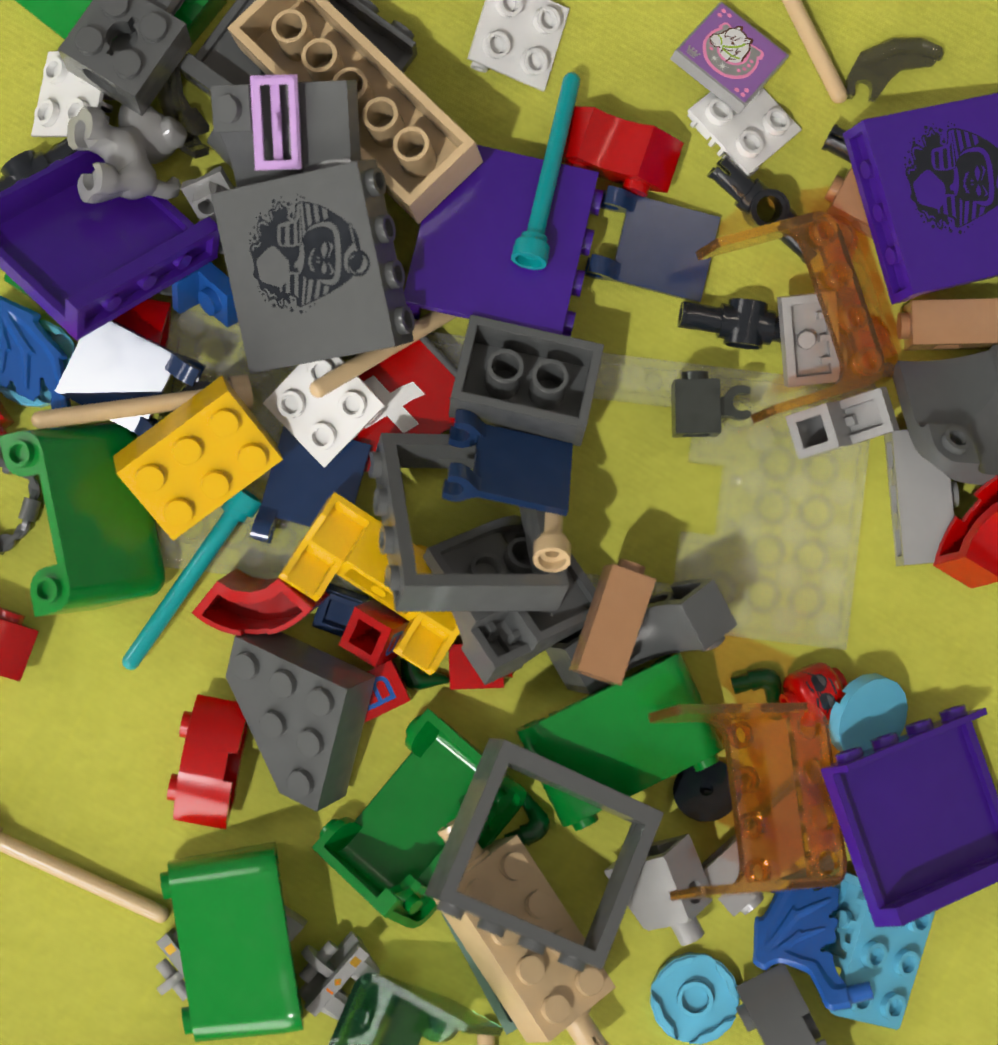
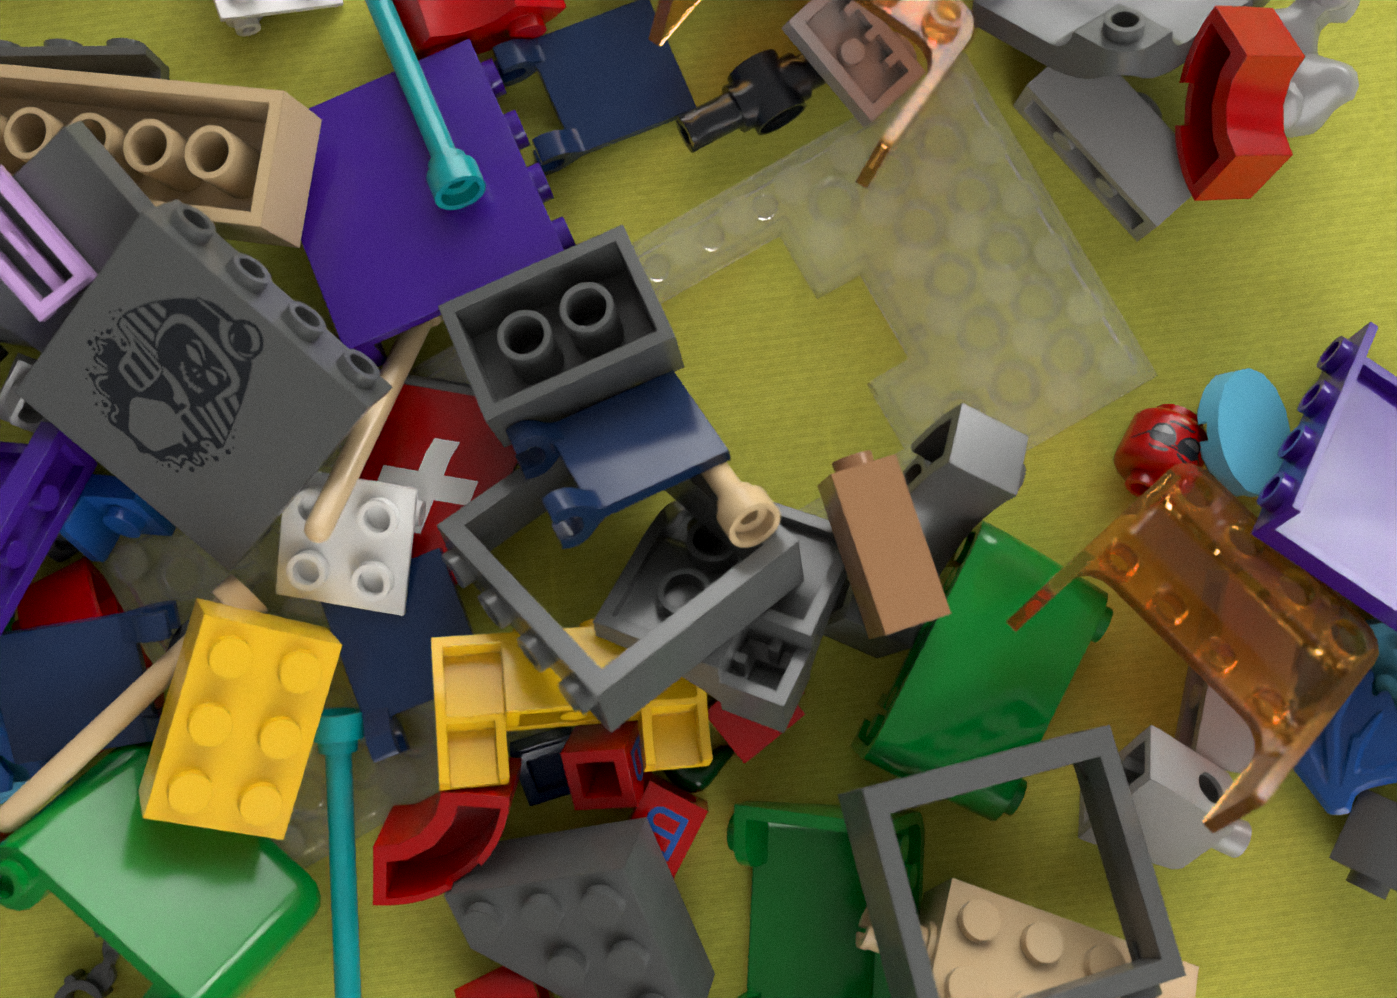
camera: 35 degrees left, 0 degrees up
dark green animal [504,792,550,846] -> none
medium azure tile [650,952,740,1045] -> none
pearl dark grey brick [671,371,751,438] -> none
black piece [673,761,740,822] -> none
dark green animal [730,668,782,714] -> none
light grey brick [785,387,900,460] -> none

